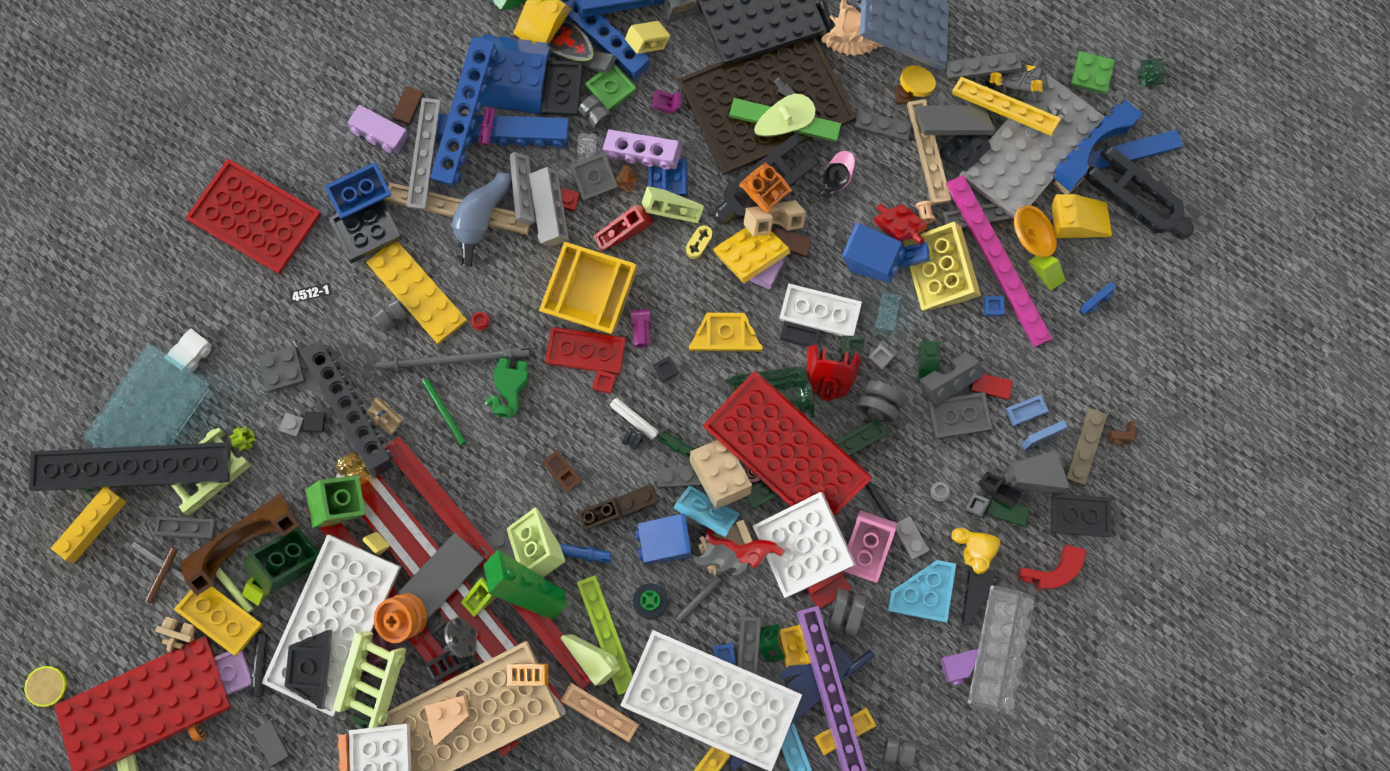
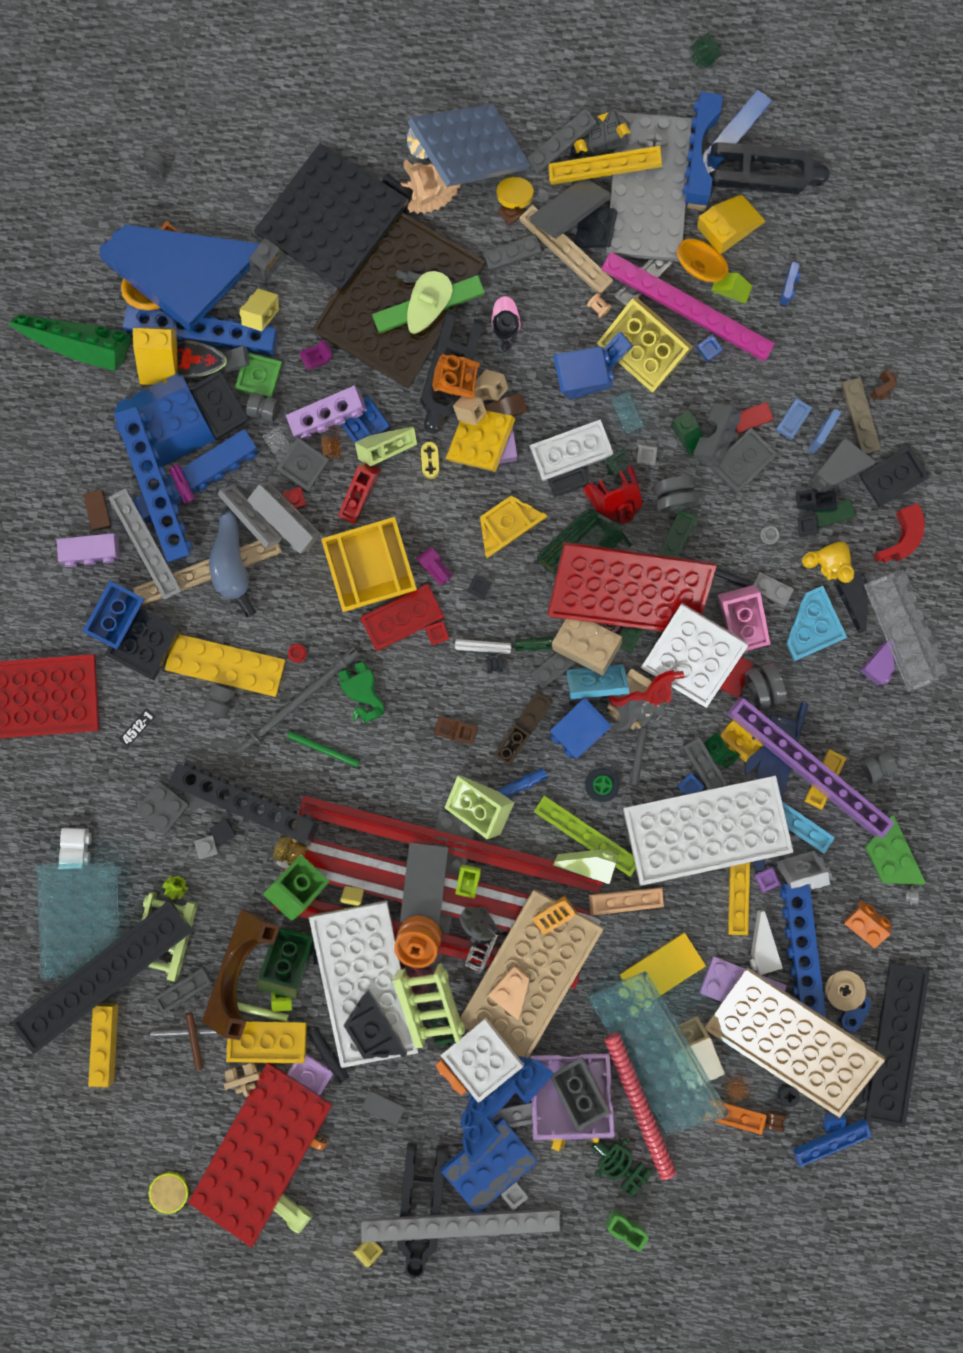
camera: 30 degrees left, 10 degrees up
tan hips [366,397,404,435] -> none
green wedge [484,550,567,620] -> none
red plate [874,203,927,245] -> none
bright green plate [1070,51,1115,95] -> none

